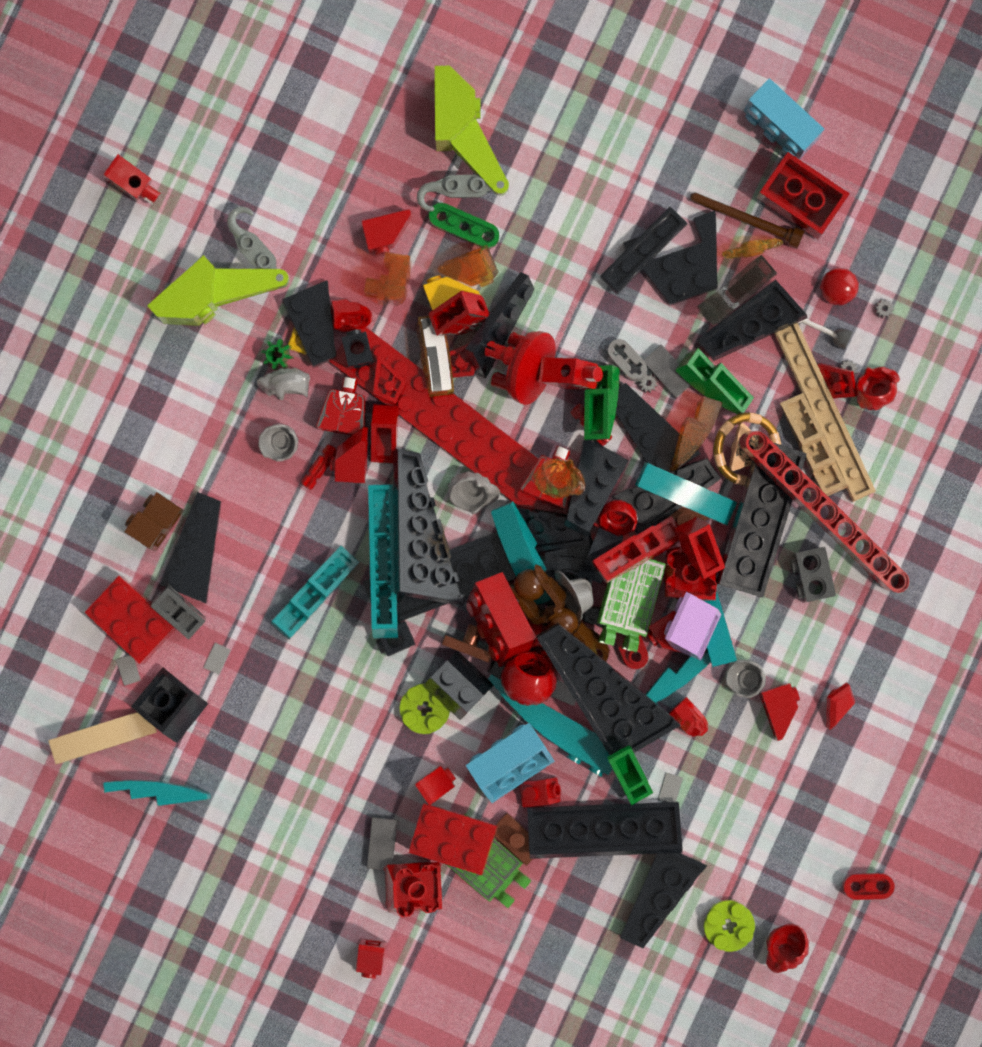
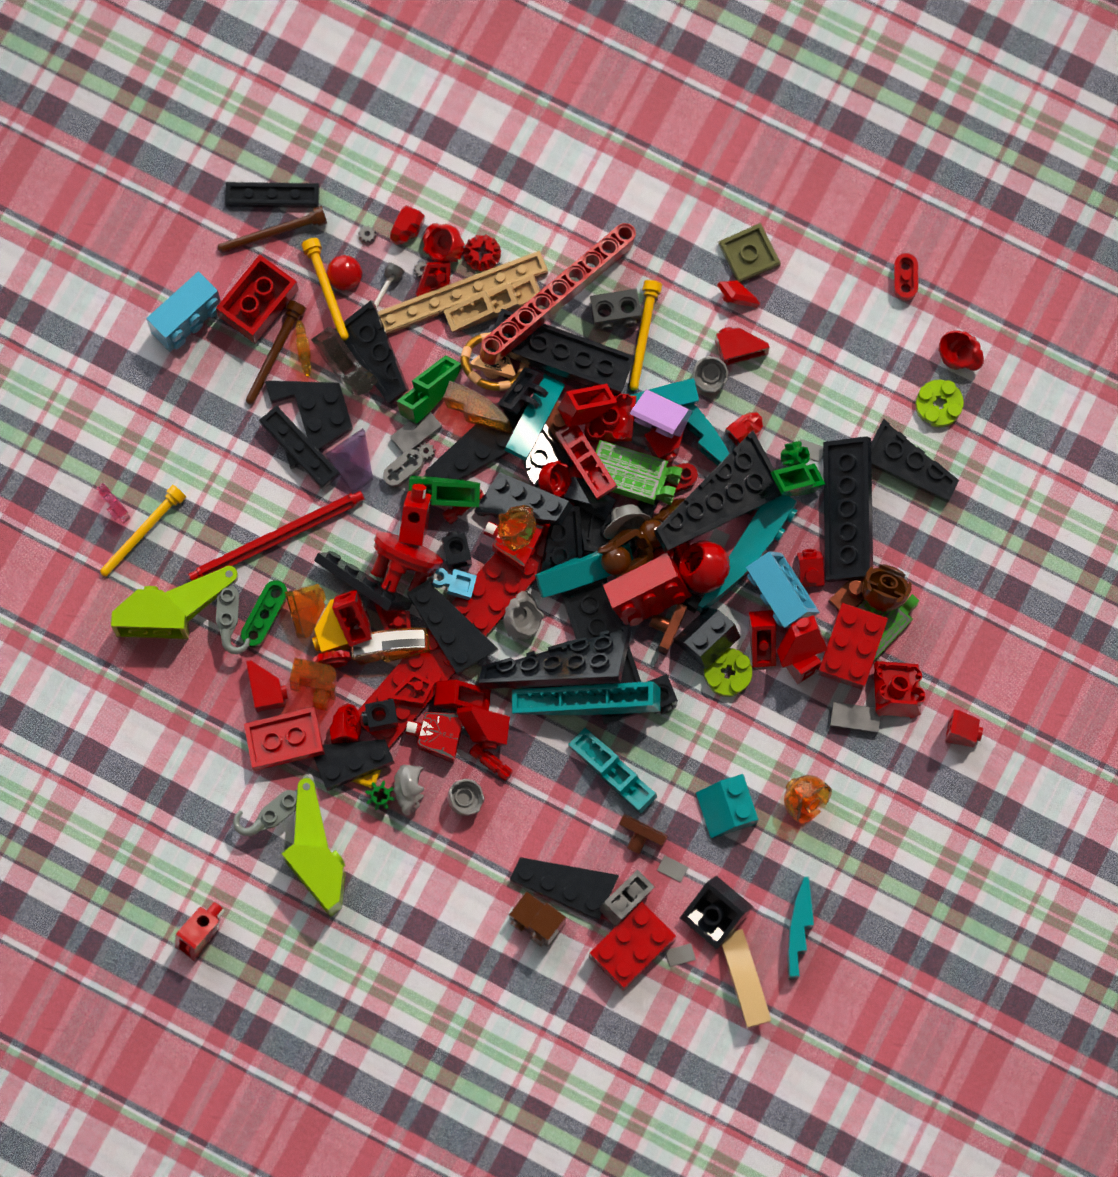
camera: 90 degrees left, 10 degrees down
none -> clear pink plate [96,483,130,523]
none -> yellow piece [100,484,186,576]
none -> red piece [188,490,365,581]
none -> reddish brown piece [217,206,327,253]
none -> black tile [225,182,320,208]
none -> red plate [244,707,325,771]
none -> yellow piece [301,238,348,341]
none -> red gear [313,650,351,670]
none -> clear purple wing [326,428,373,493]
none -> red rock [390,205,425,245]
none -> black wing [407,580,498,675]
none -> medium azure plate [432,568,477,600]
none -> black brick [442,531,472,570]
none -> red gear [464,234,501,271]
none -> black hinge [498,367,548,415]
none -> copper tile [619,814,668,854]
none -> yellow piece [629,280,662,391]
none -> teal slope [696,774,759,839]
none -> olive tile [718,223,781,283]
none -> red slope [749,610,776,668]
none -> red slope [777,615,828,668]
none -> green gear [780,441,810,467]
none -> clear orange cylinder [784,775,832,824]
none -> reddish brown cylinder [862,564,912,612]

